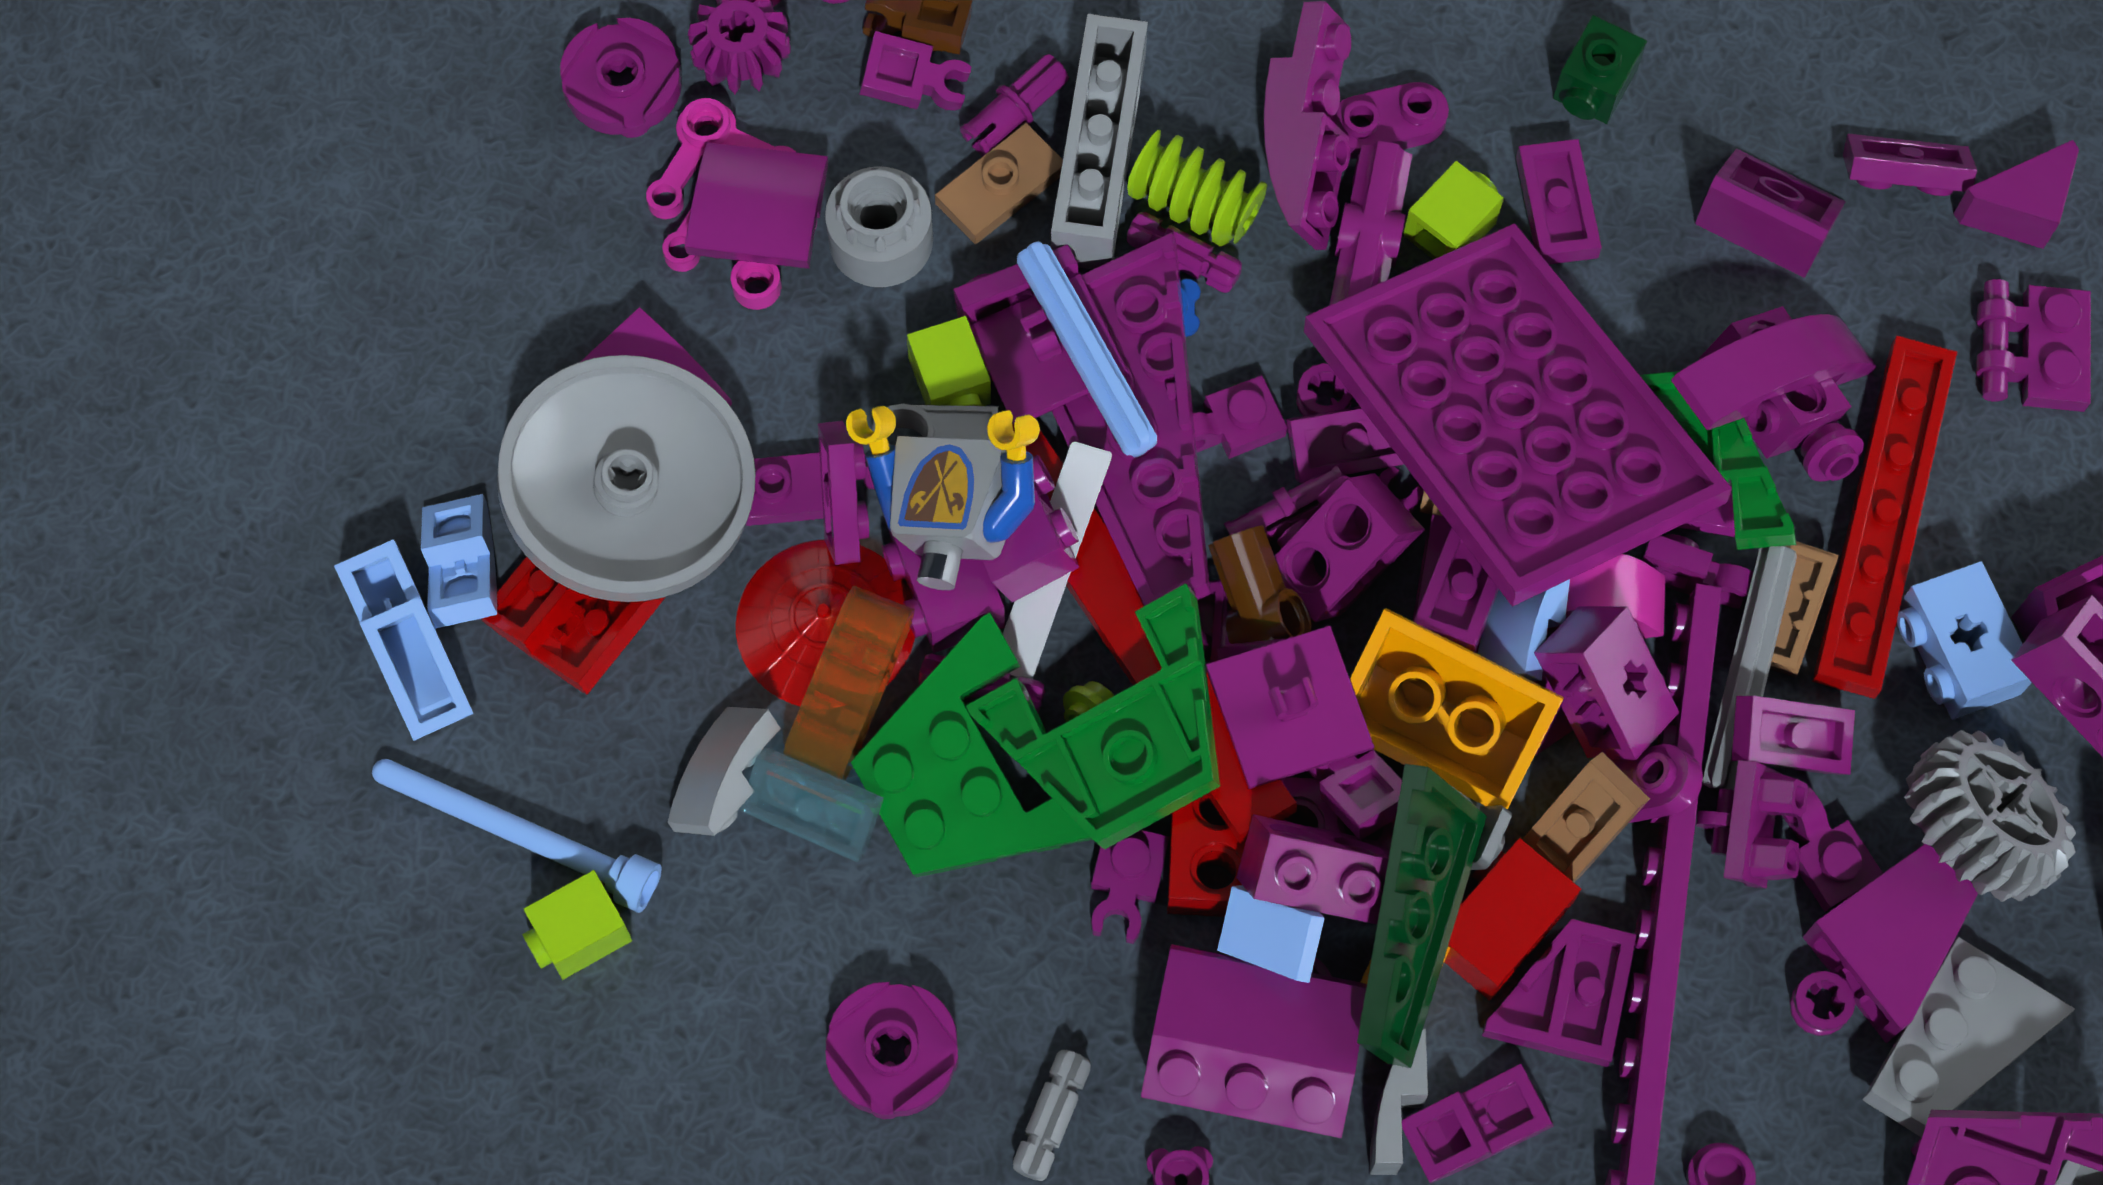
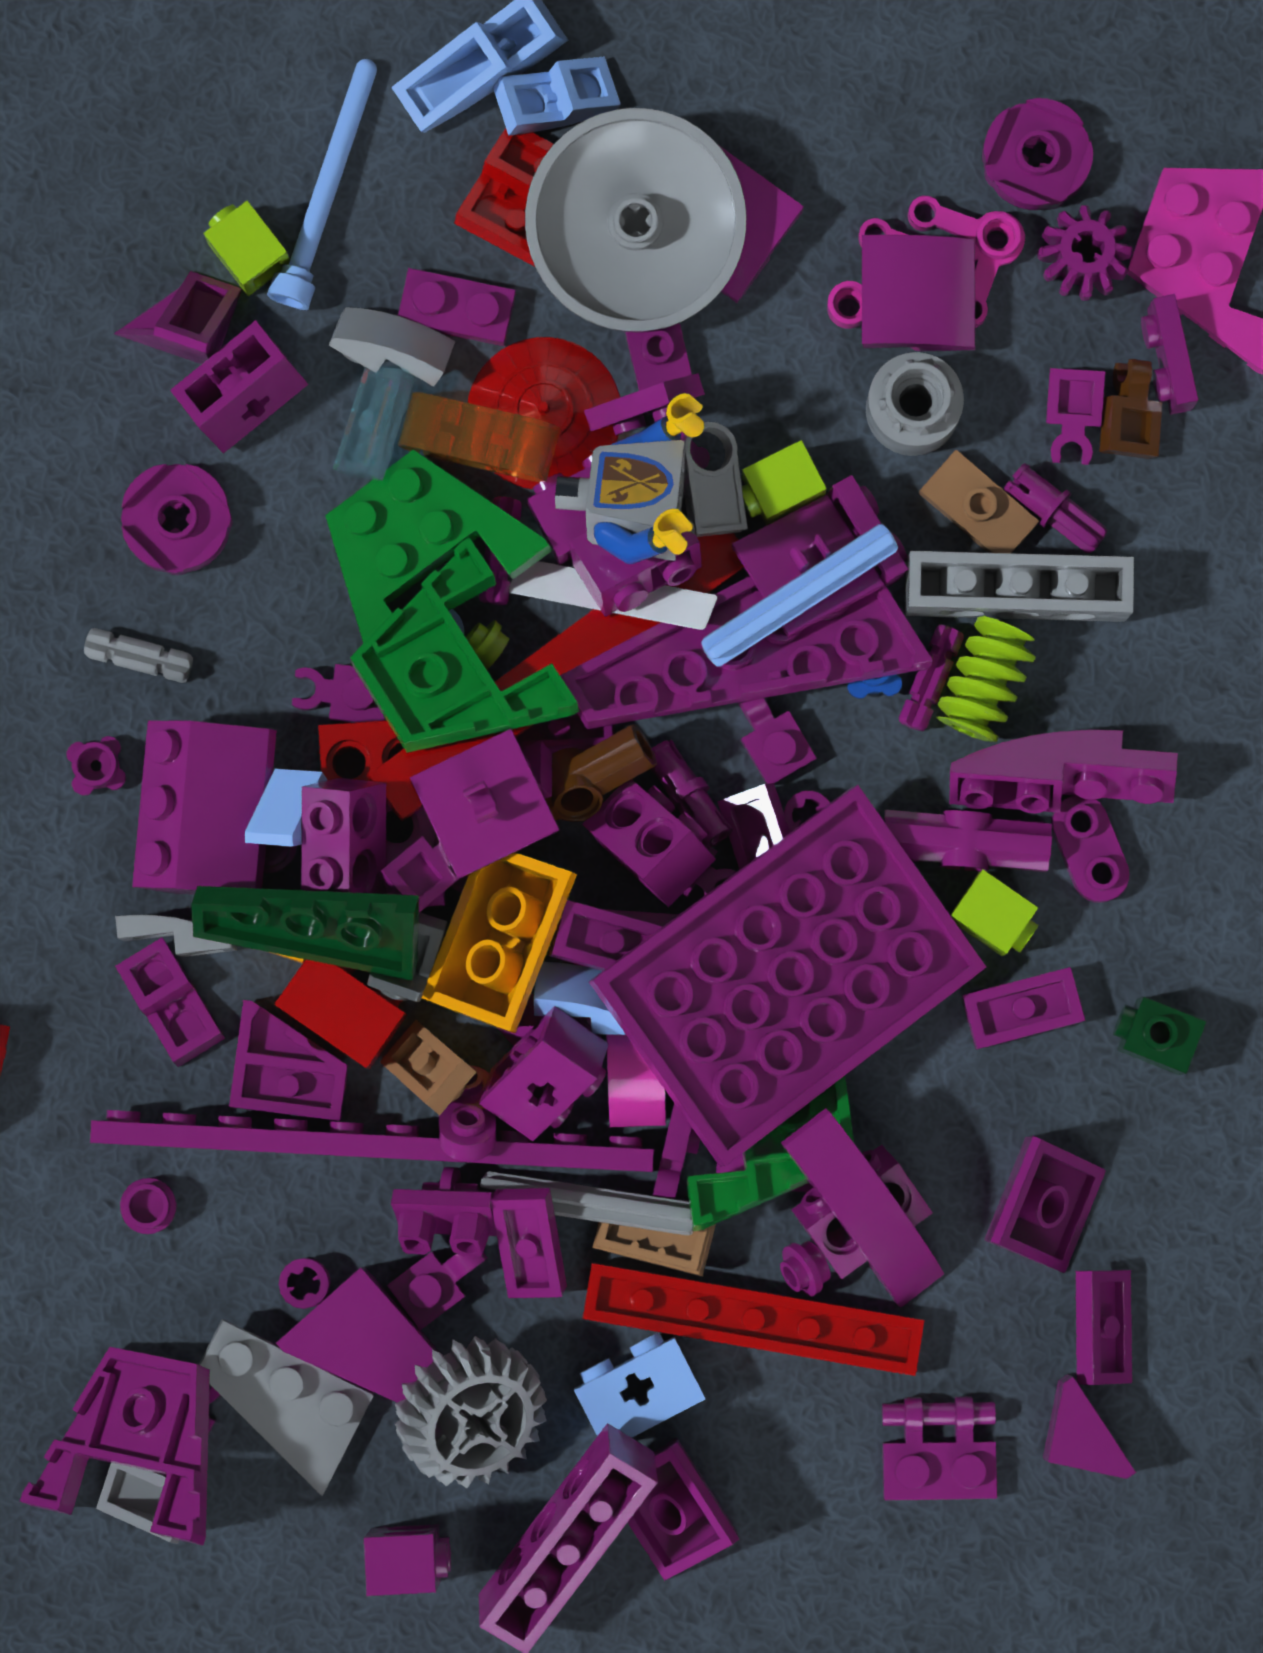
camera: 85 degrees right, 15 degrees up
none -> magenta slope [113,271,242,364]
none -> magenta brick [170,320,309,454]
none -> magenta plate [398,268,516,347]

